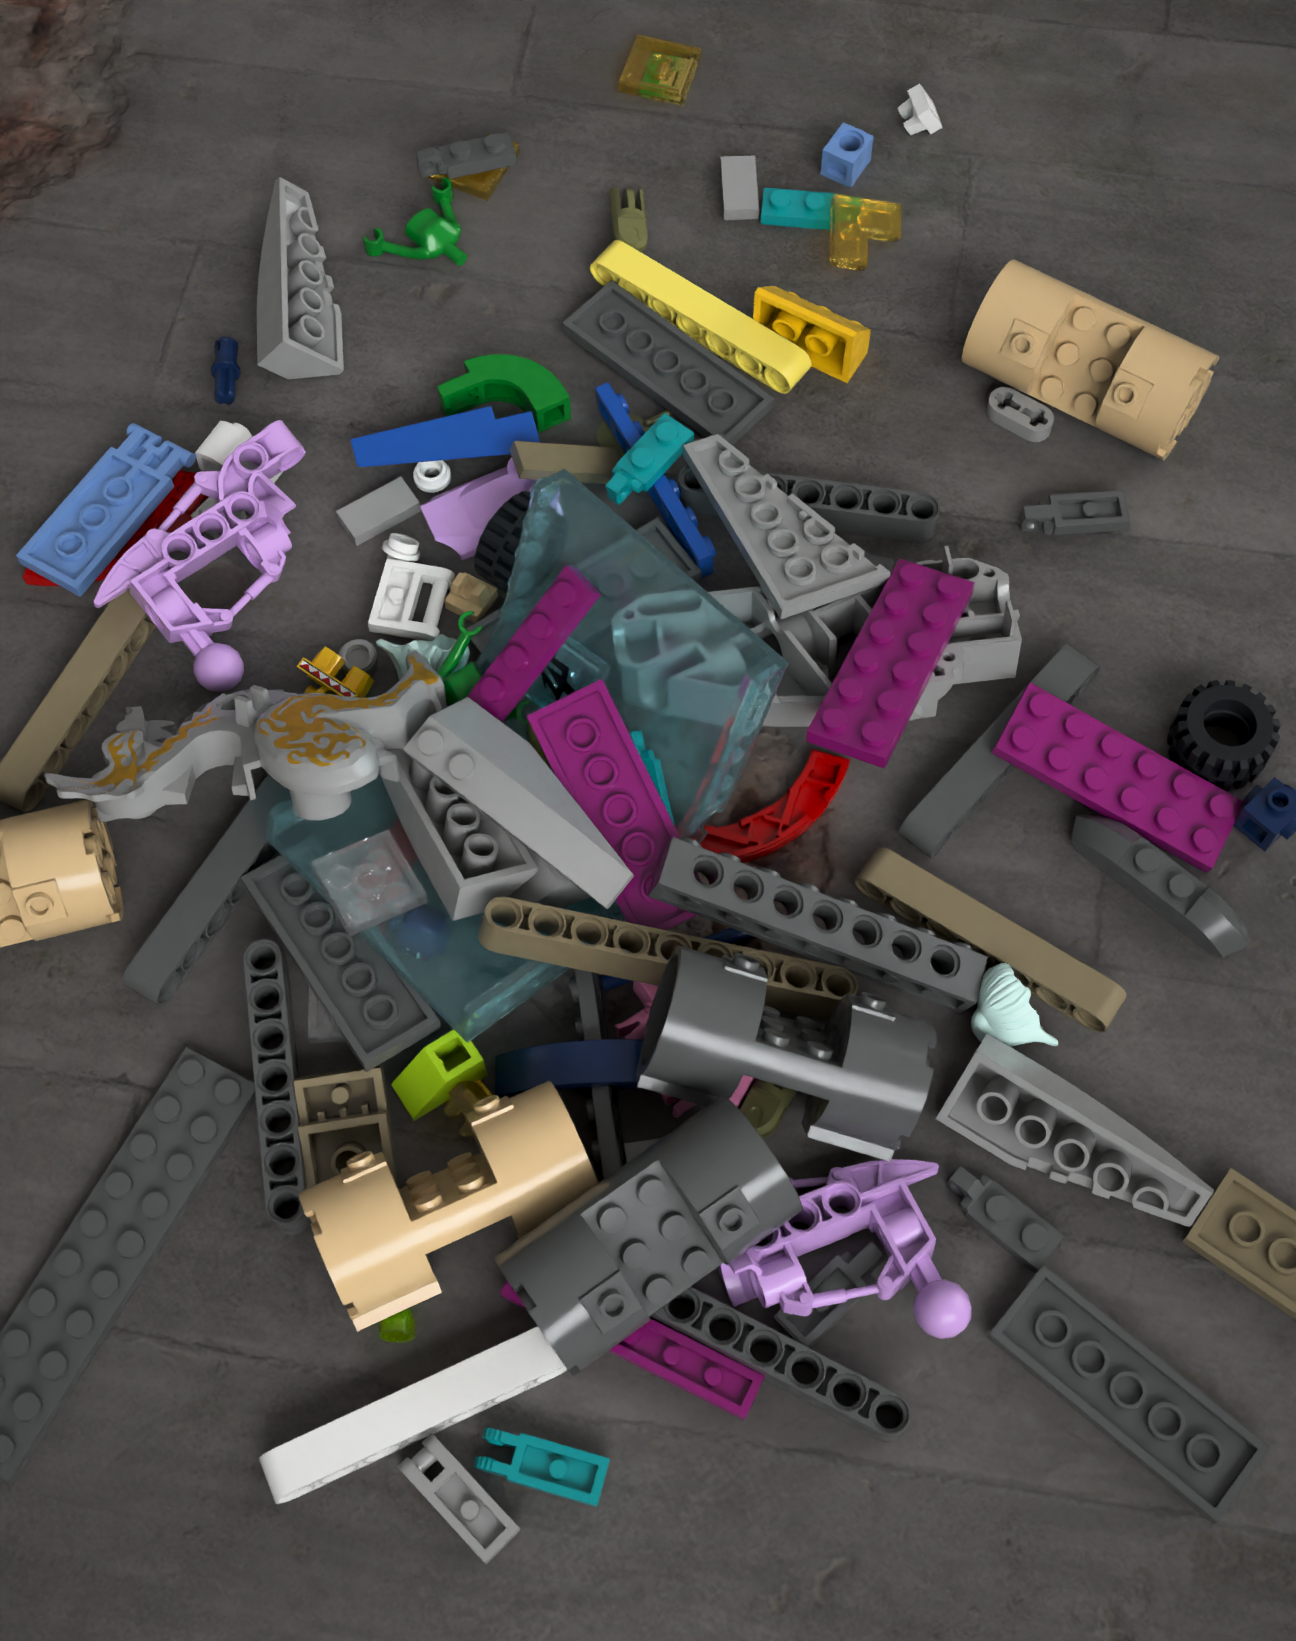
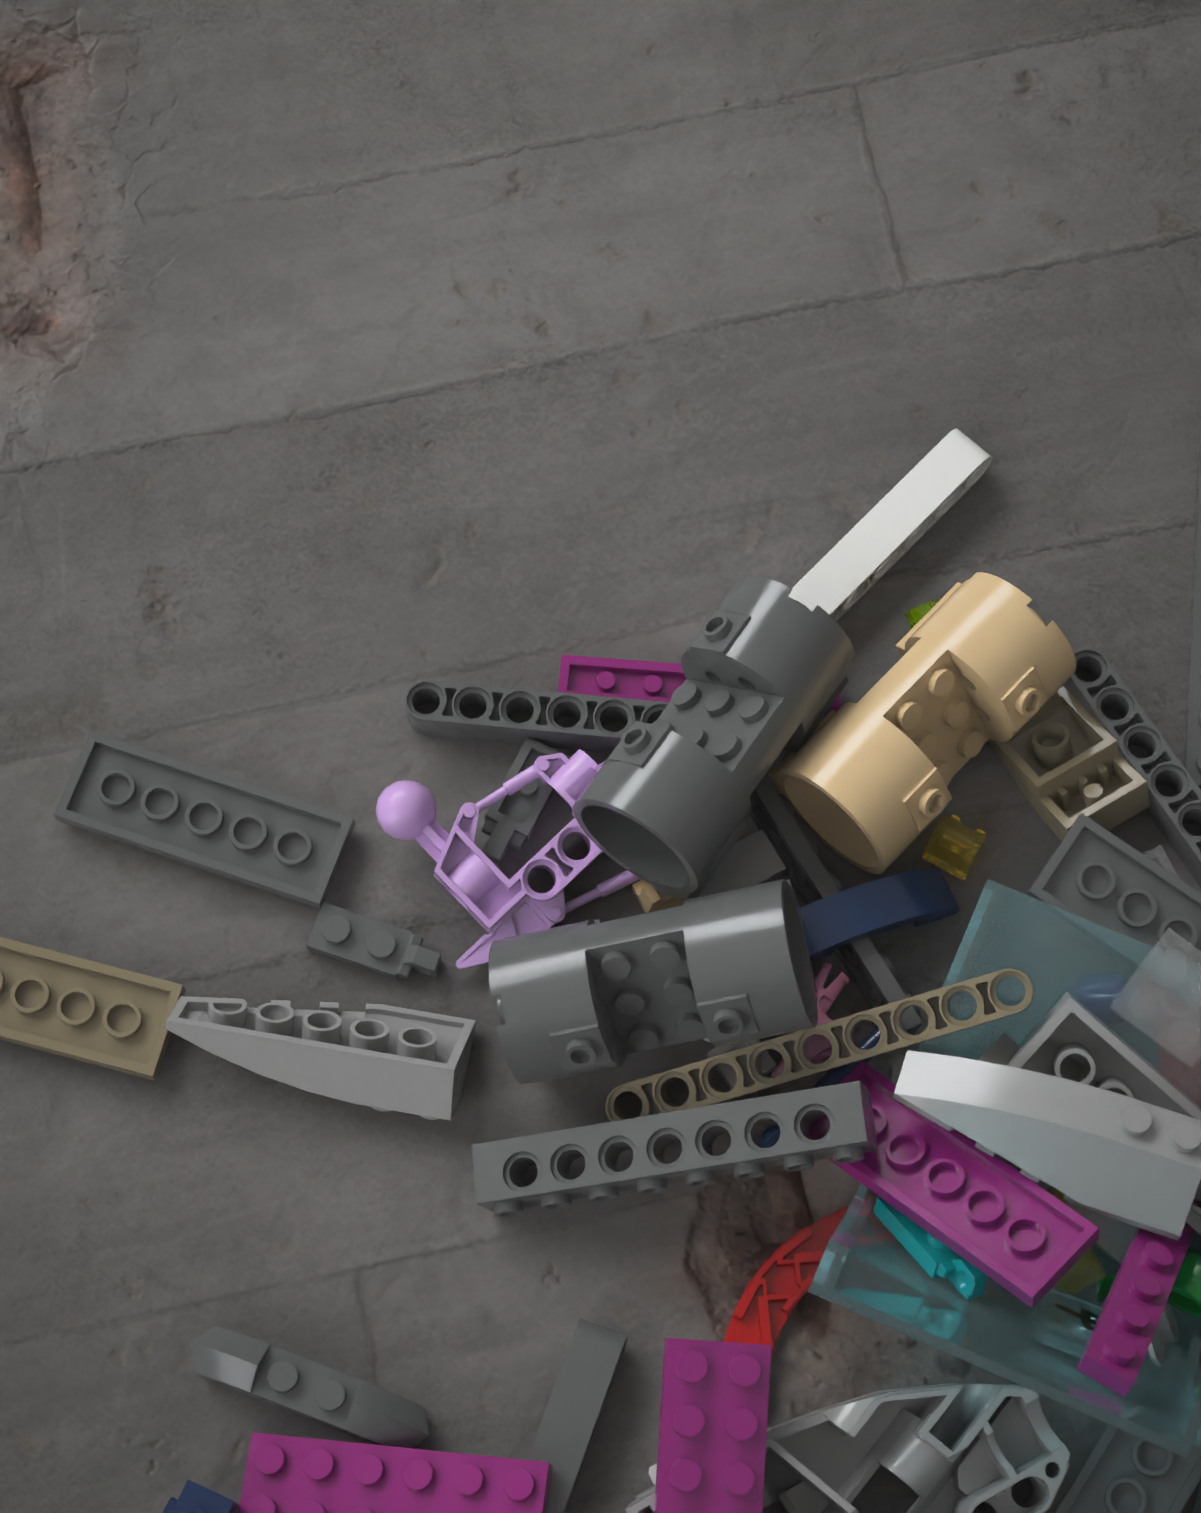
camera: 160 degrees right, 5 degrees up
lime slope [391,1025,488,1121] -> none
light grey plate [397,1433,520,1565] -> none
teal hinge [473,1428,610,1508] -> none
dark tan beam [854,847,1127,1033] -> none
light aqua hair [971,963,1058,1047] -> none

